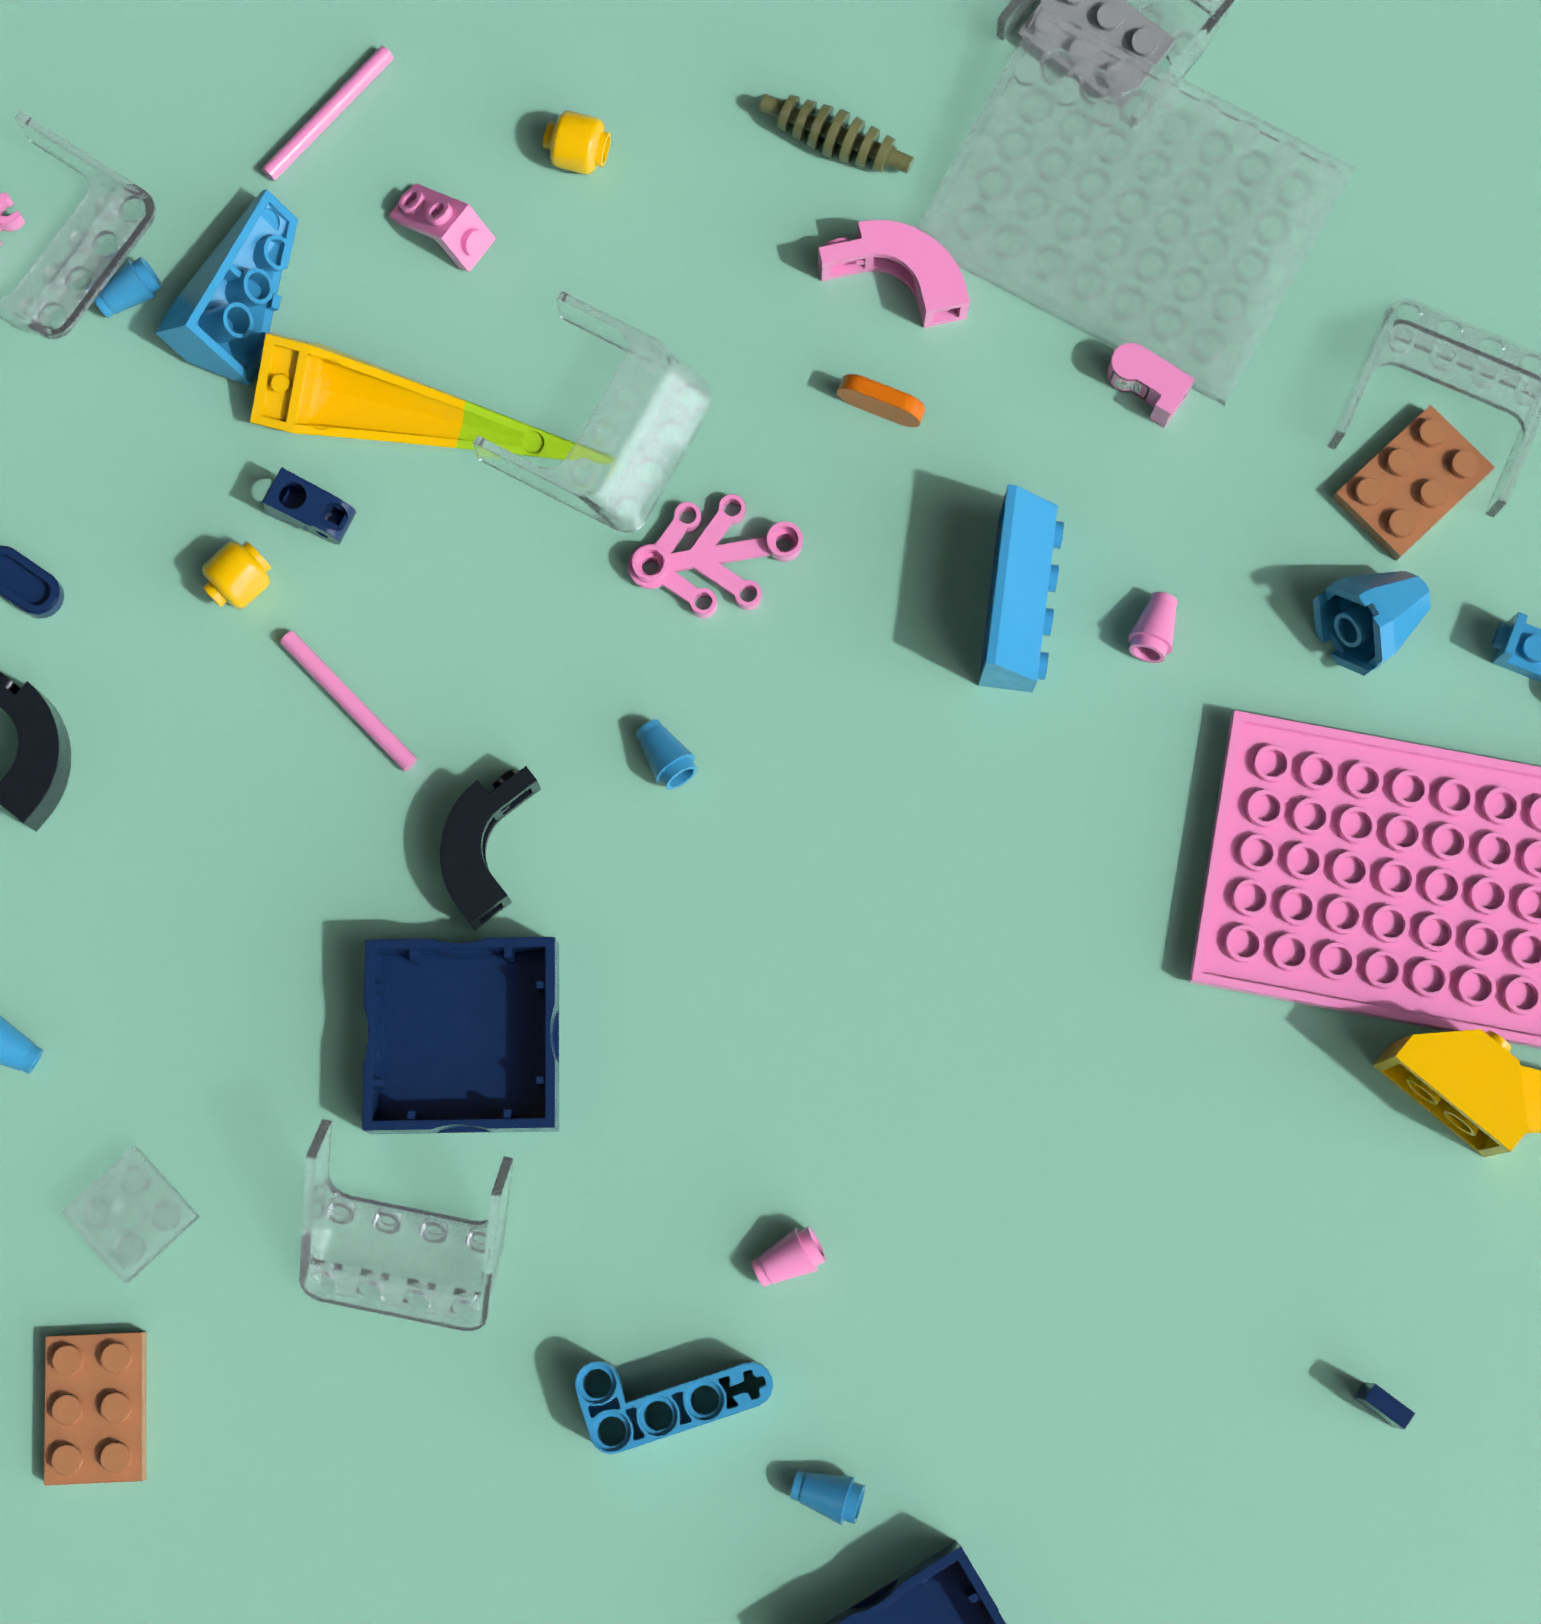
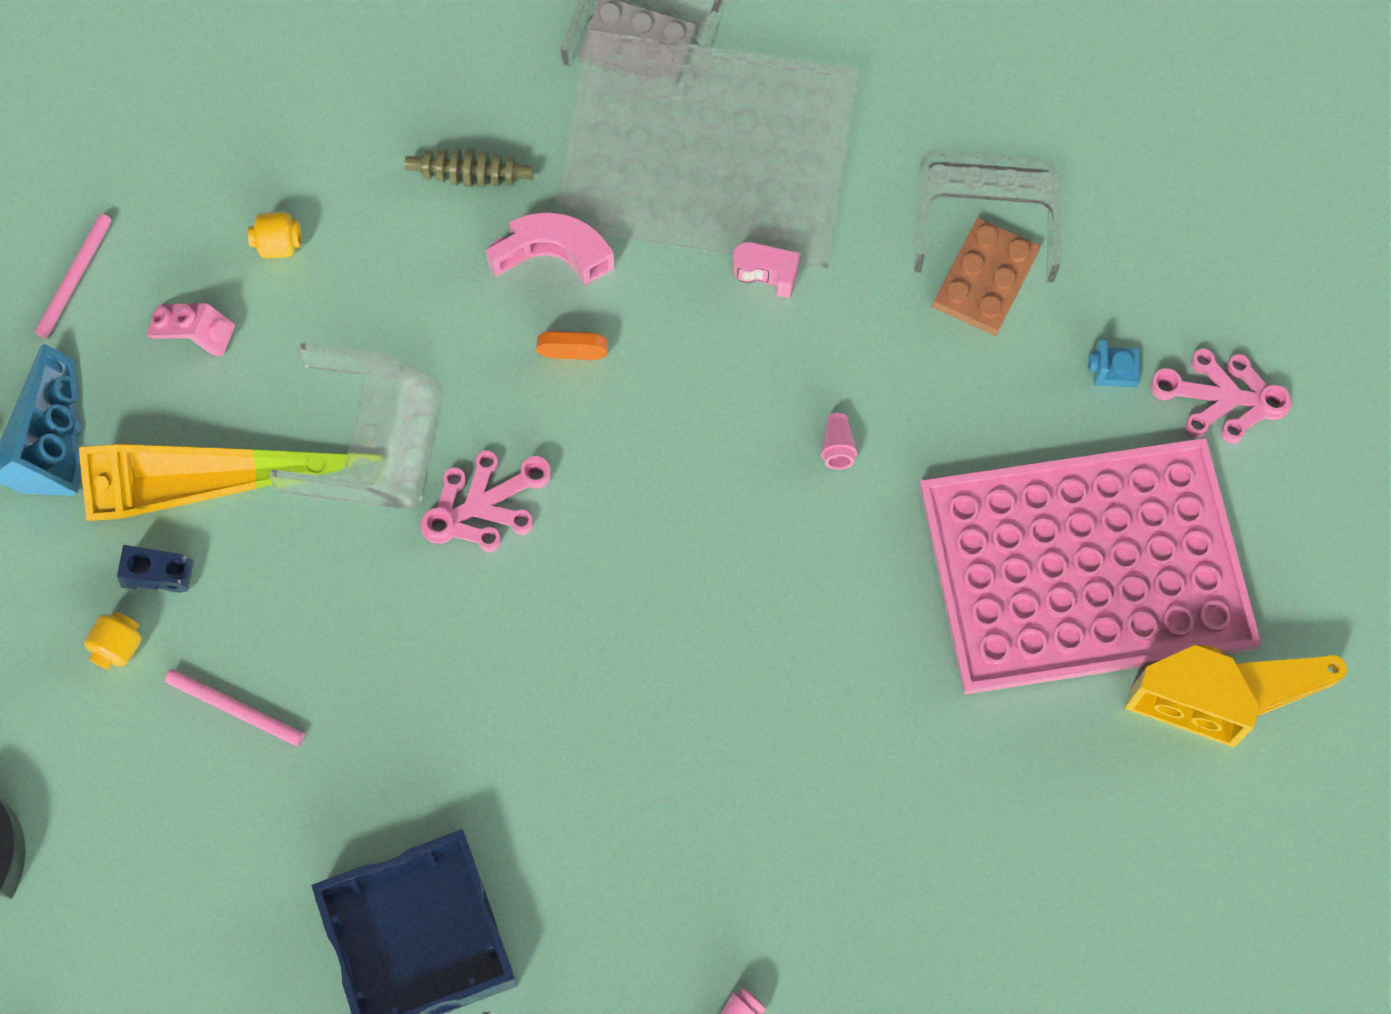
camera: 20 degrees left, 10 degrees down
black arch [440,766,541,931] -> none
dark azure cone [636,719,697,790] -> none
slope [978,484,1064,693] -> none
dark azure cone [1313,571,1431,676] -> none
dark blue tile [1353,1382,1416,1430] -> none

